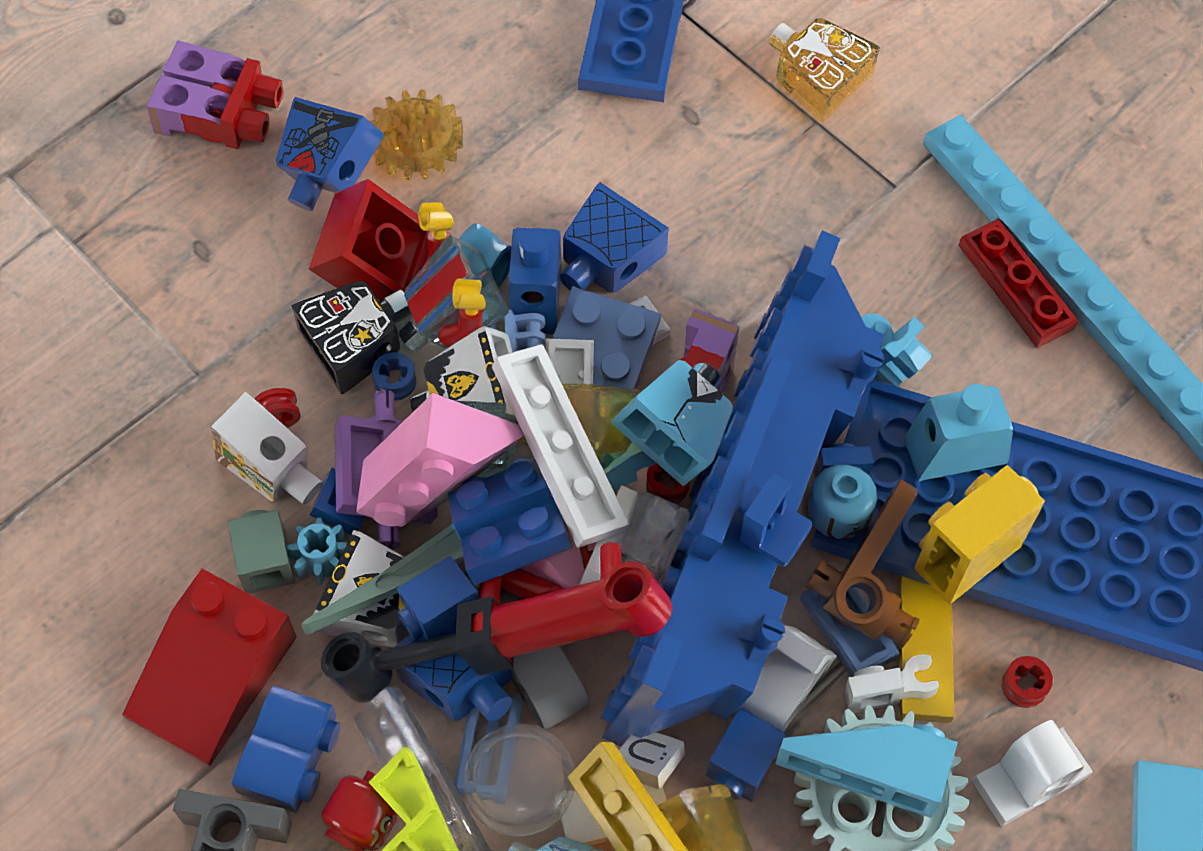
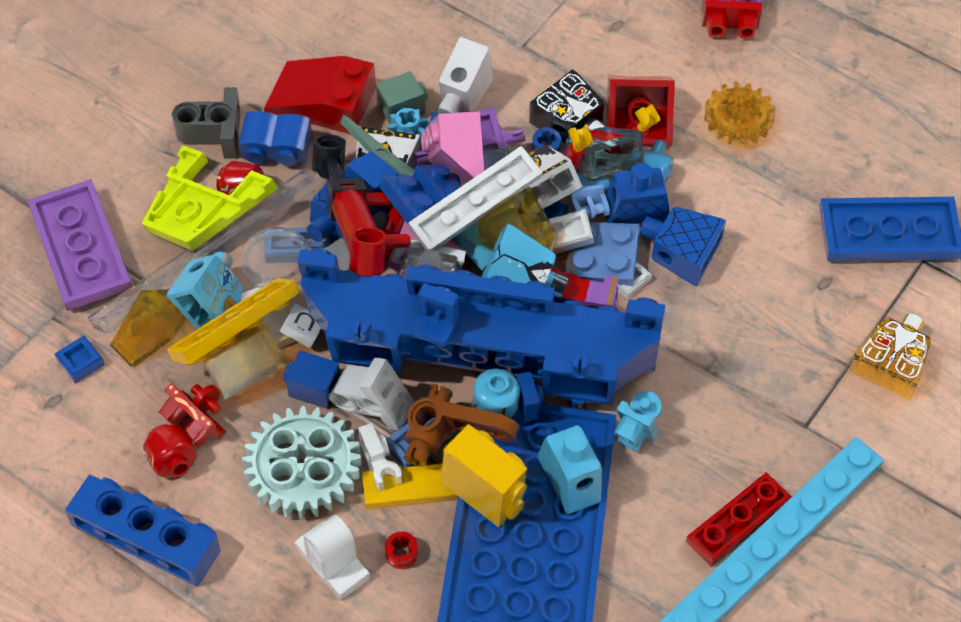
camera: 80 degrees right, 5 degrees down
red bush [255,388,301,428] -> none
blue torso [276,97,384,211] -> none
medium azure slope [775,724,958,818] -> none

